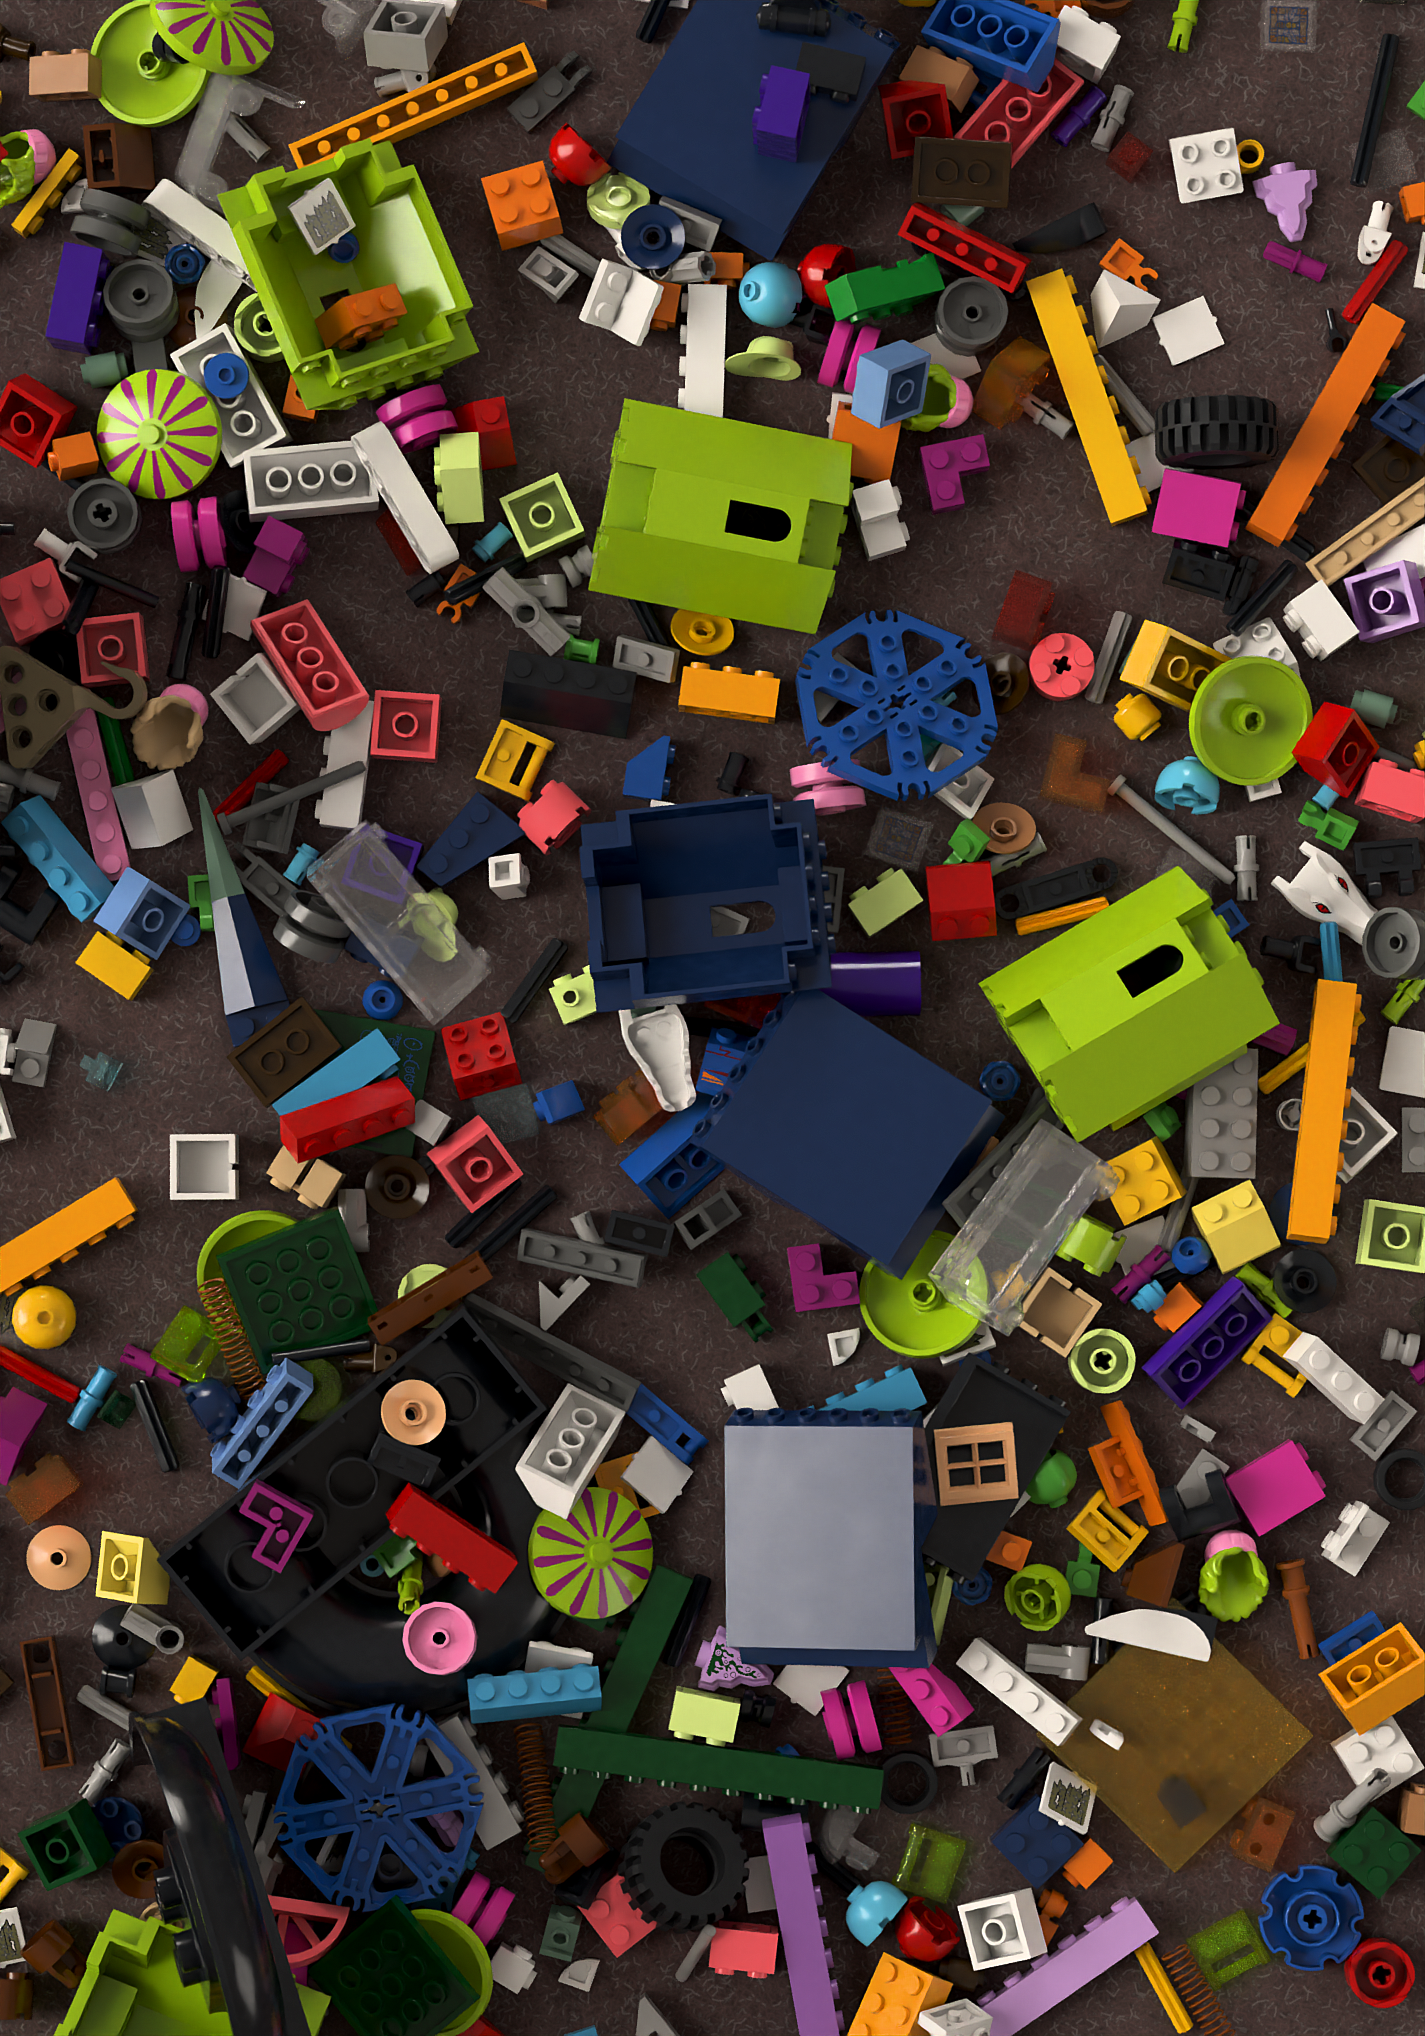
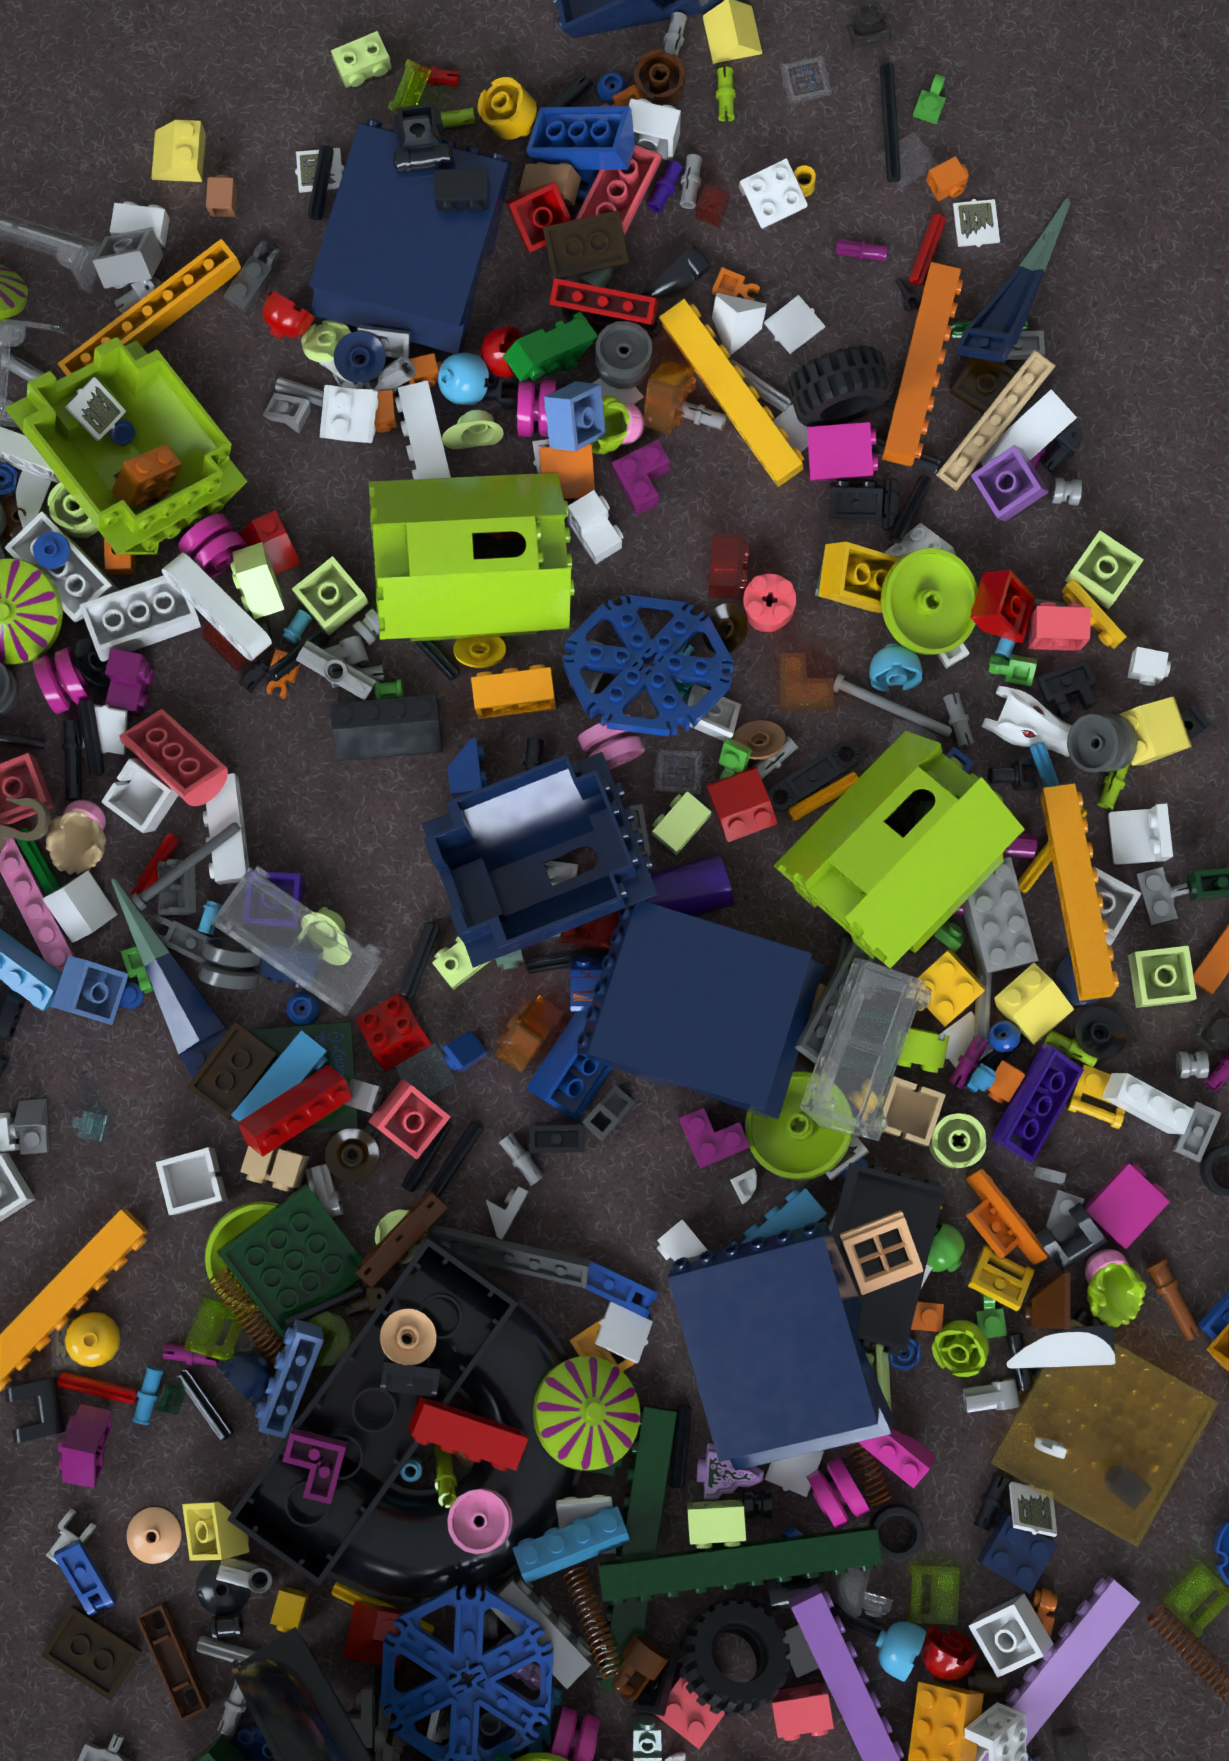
camera: 10 degrees left, 5 degrees down
clear orange brick [5,1453,84,1525] -> none
yellow brick [75,931,154,1001] -> none
magenta plate [212,1675,242,1770] -> none
coral brick [370,690,442,763] -> none
bright green plate [372,1534,419,1578] -> none
dark blue wedge [416,791,527,889] -> none
yellow plate [475,719,555,802] -> none
orange brick [481,160,563,251] -> none
white brick [488,853,530,900] -> none
white slope [515,1383,626,1519] -> none
coral brick [517,779,591,855] -> none
dark grey tile [517,1227,647,1288] -> none
light grey plate [612,634,680,683] -> none
white animal [618,1004,696,1112] -> none
light grey bar [675,1924,716,1982] -> none
dark green brick [696,1252,774,1344] -> none
dark purple brick [752,65,811,163] -> none
light grey plate [928,1724,998,1786] -> none
white brick [956,1637,1083,1746] -> none
blue plate [980,1061,1021,1101] -> none
orange brick [1062,1835,1113,1889] -> none
light grey axle [1085,611,1132,704] -> none
yellow head [1114,693,1161,741] -> none
yellow axle [1134,1942,1193,2034] -> none
clear orange brick [1229,1794,1296,1873] -> none
lavender rock [1252,162,1317,243] -> none
light grey wheel [1276,1099,1302,1131] -> none
white brick [1283,579,1359,662] -> none
white bracket [1321,1501,1390,1577] -> none
sand green brick [1350,689,1398,728] -> none
white piece [1358,201,1393,265] -> none

